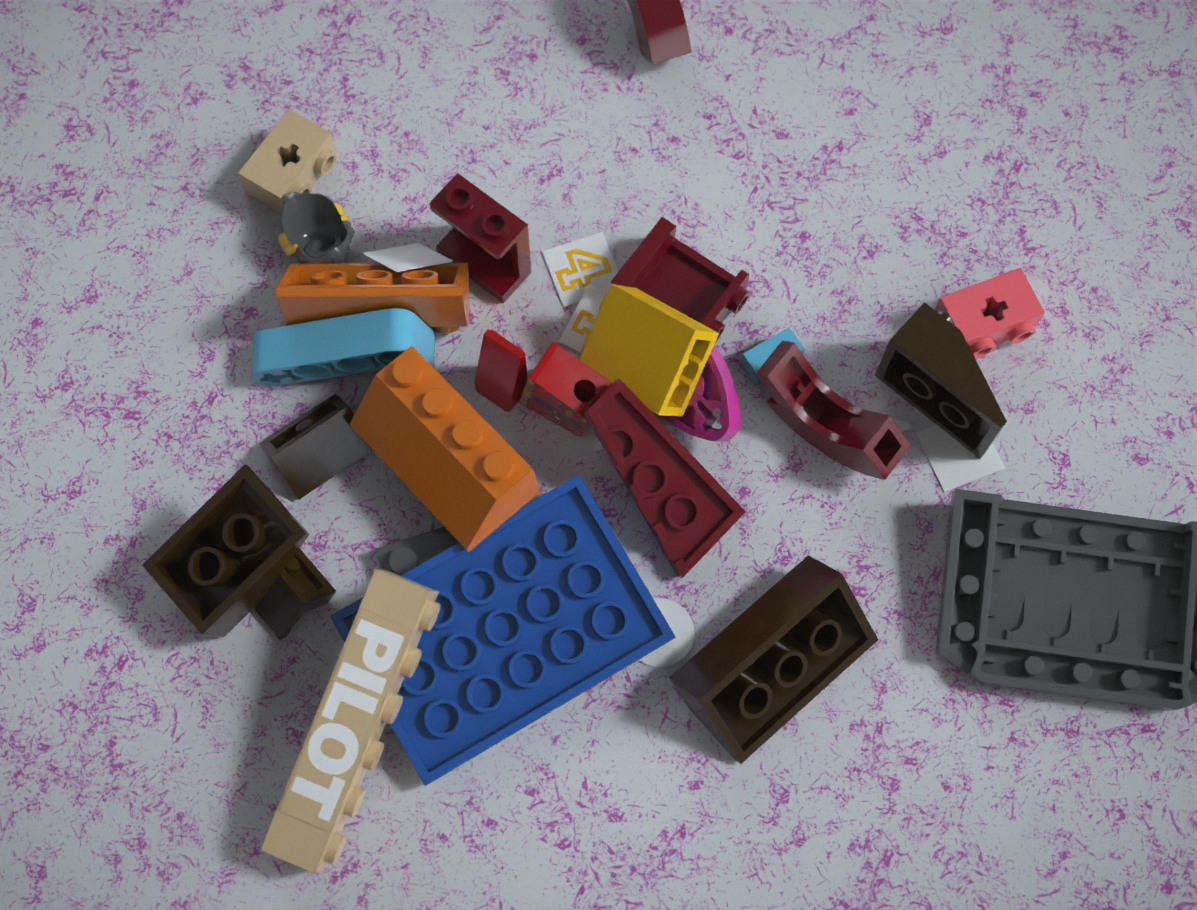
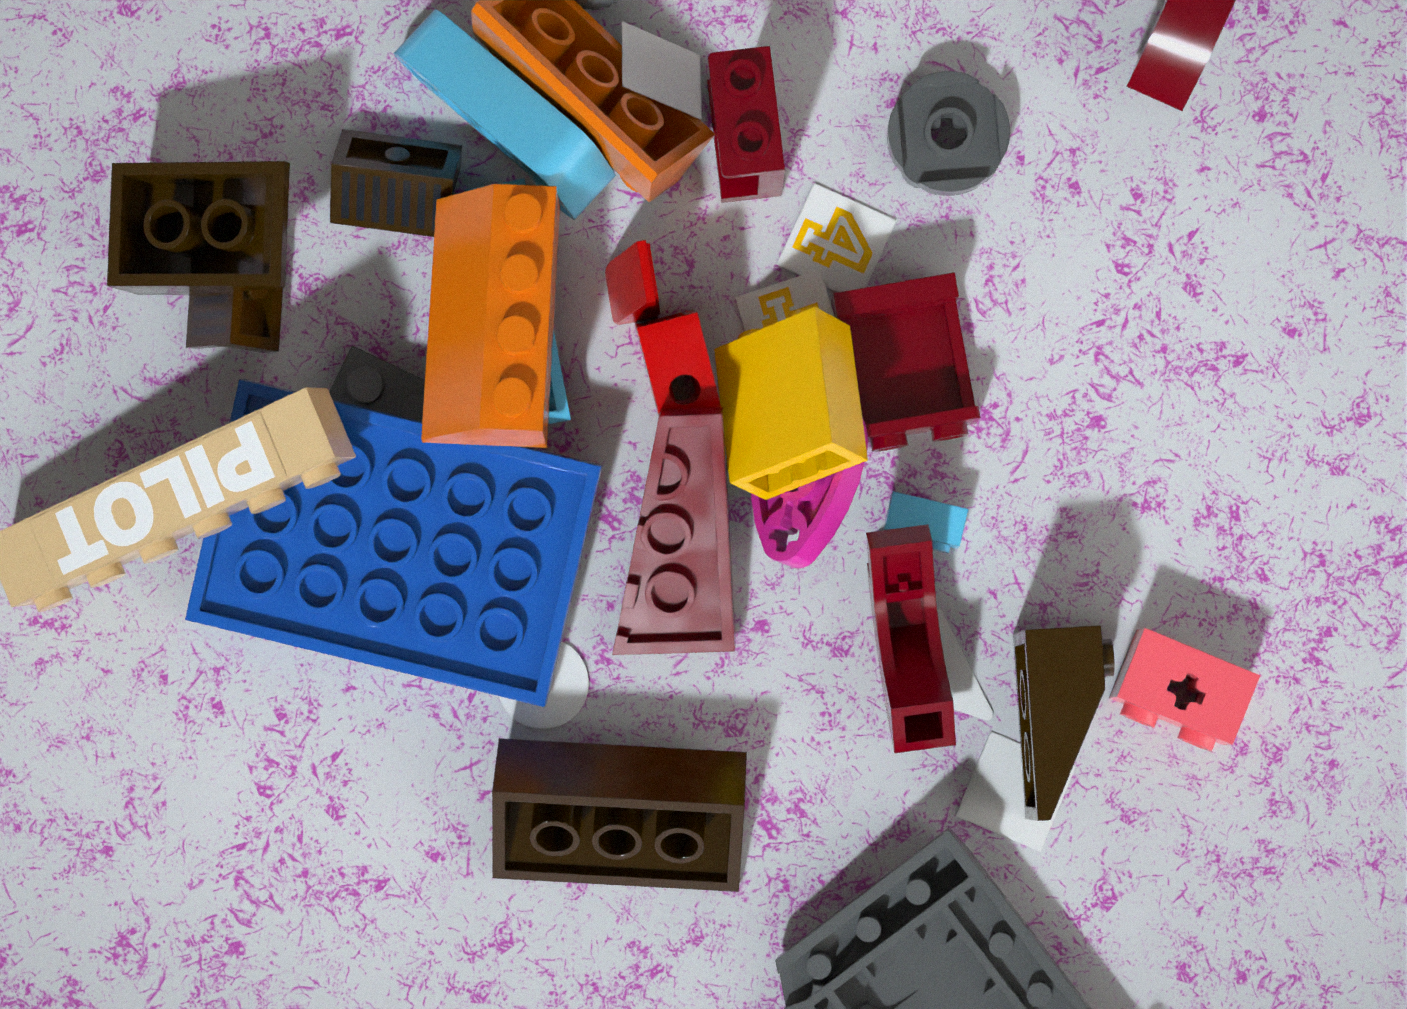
camera: 45 degrees right, 15 degrees up
none -> dark grey plate [887,71,1010,196]

